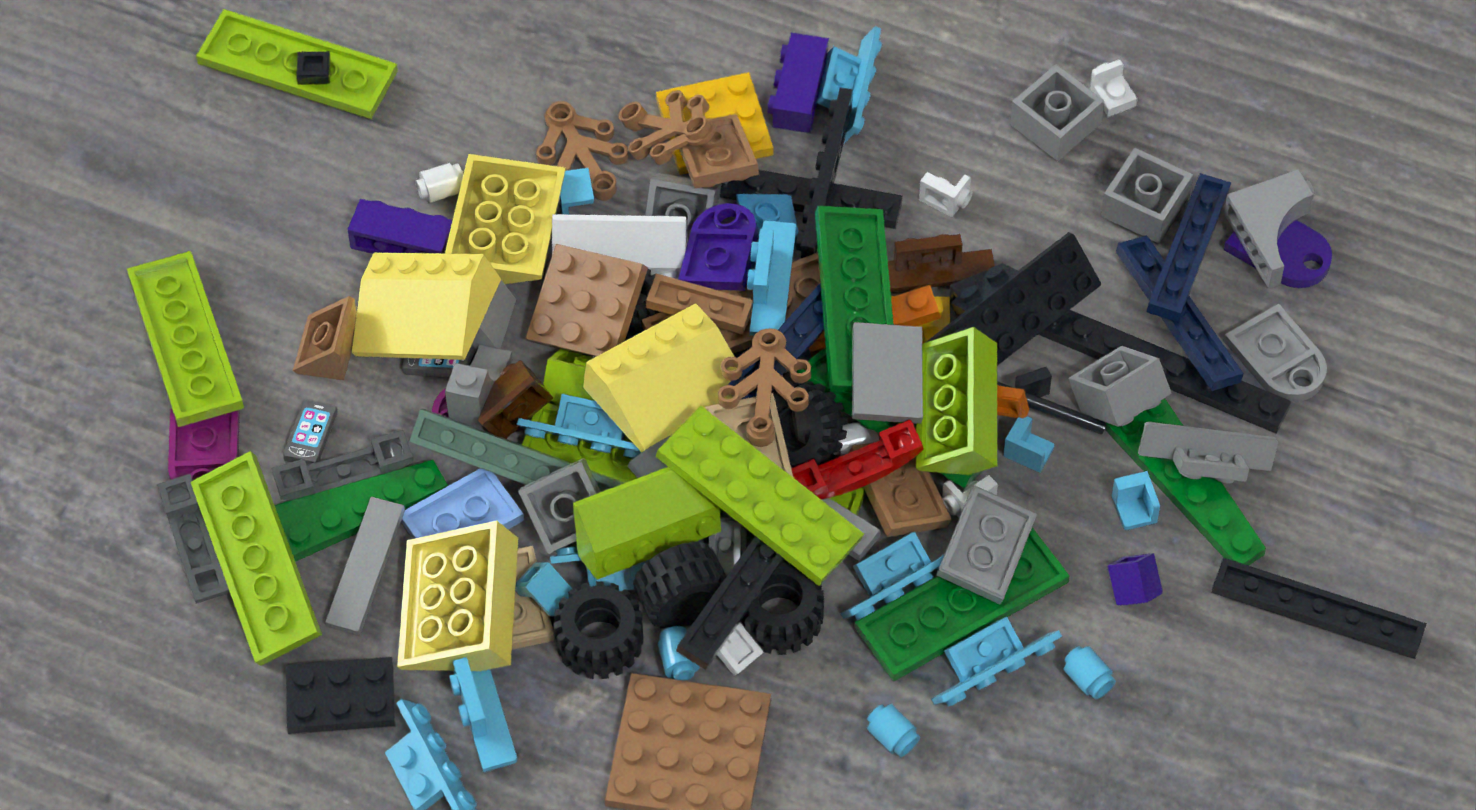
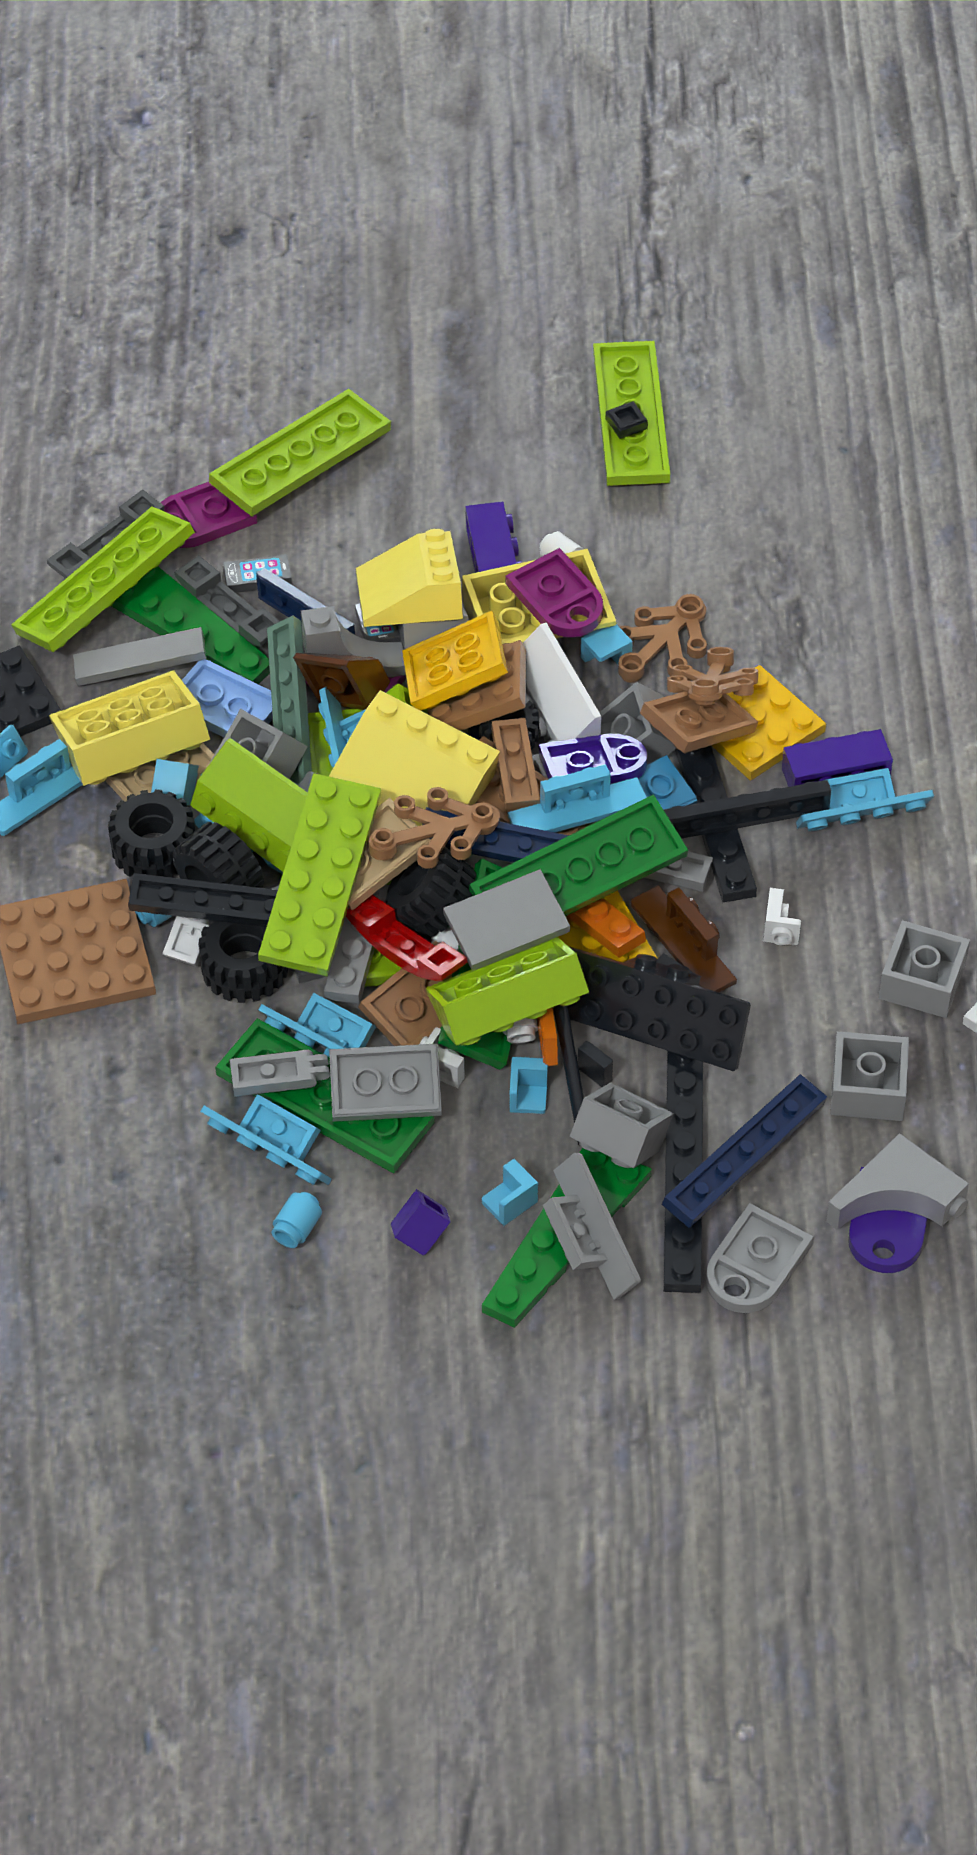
camera: 65 degrees right, 5 degrees down
medium nougat slope [293,296,357,380] -> none
medium azure brick [867,704,920,757] -> none
dark blue plate [1146,173,1231,322] -> none
black plate [1212,557,1427,659] -> none
none -> light grey hinge [230,1050,330,1097]
none -> dark blue tile [256,568,355,635]
none -> yellow plate [402,611,508,711]
none -> magenta tile [505,548,603,637]

